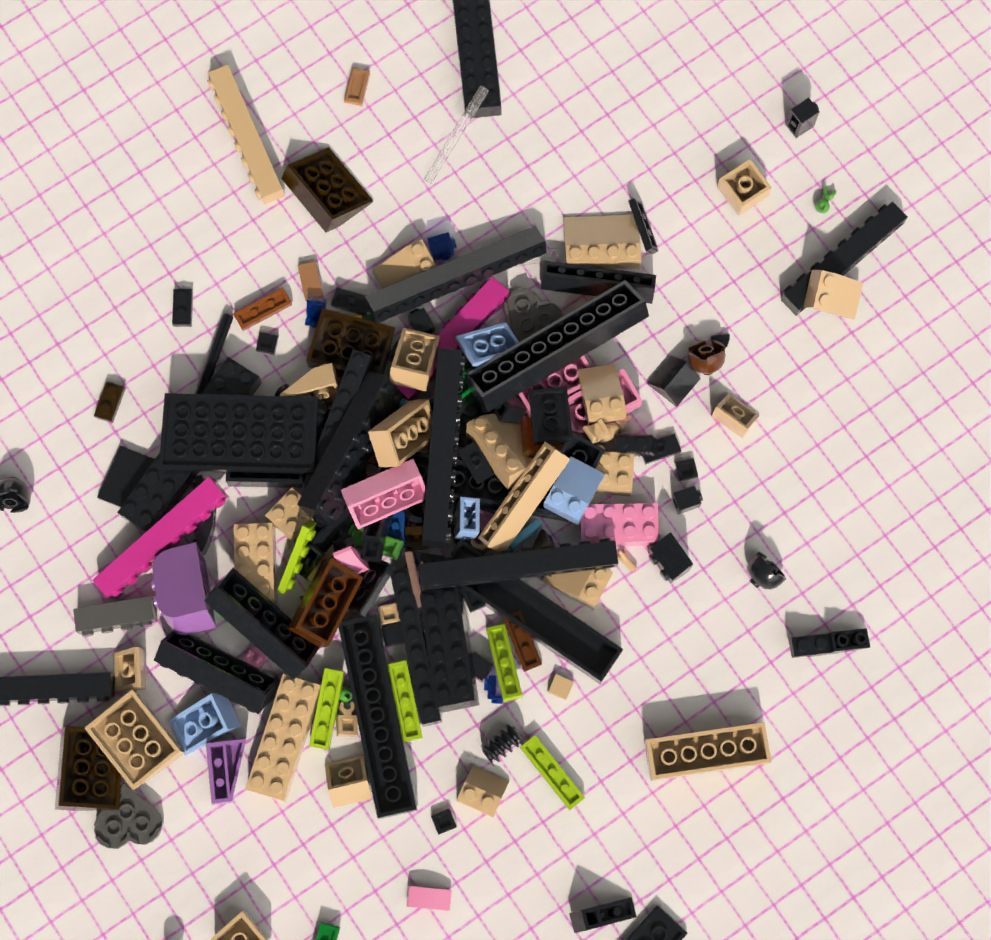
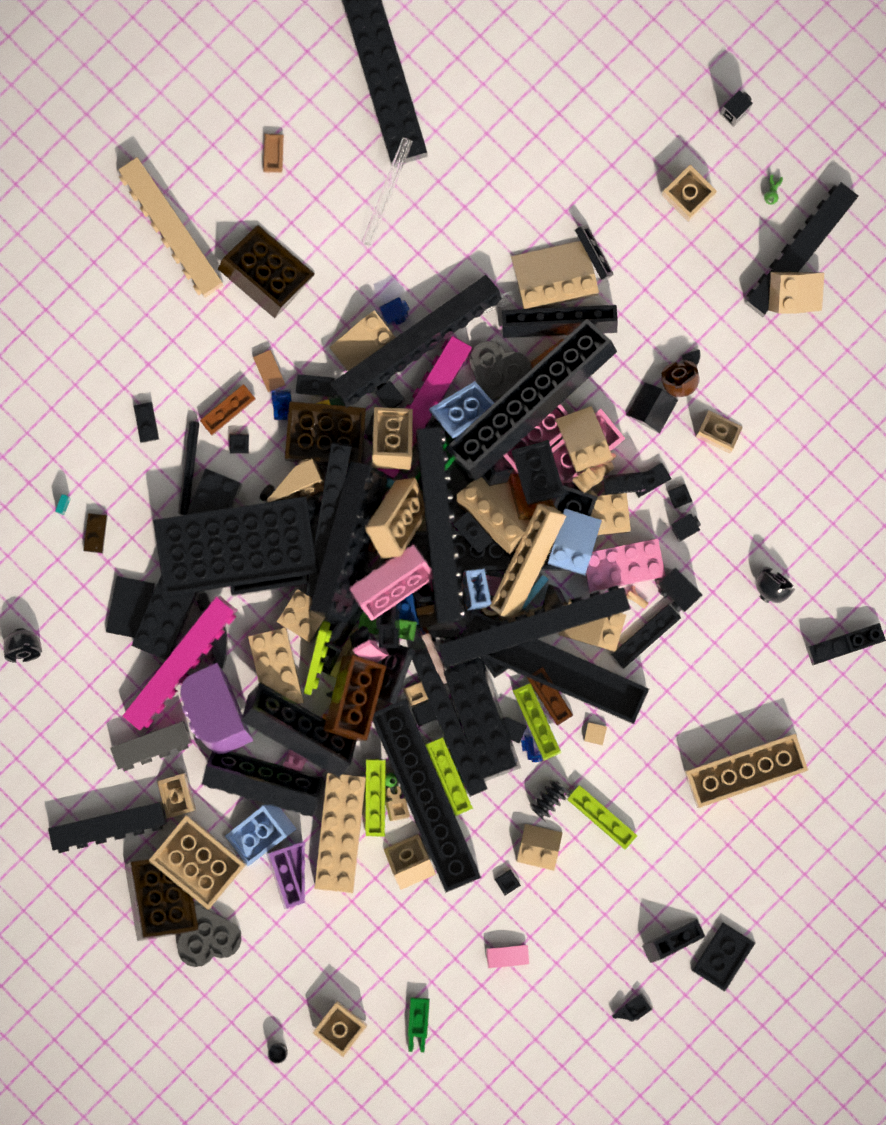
camera: 10 degrees left, 10 degrees up
none -> teal tile [55,494,71,515]
none -> black tile [611,604,681,669]

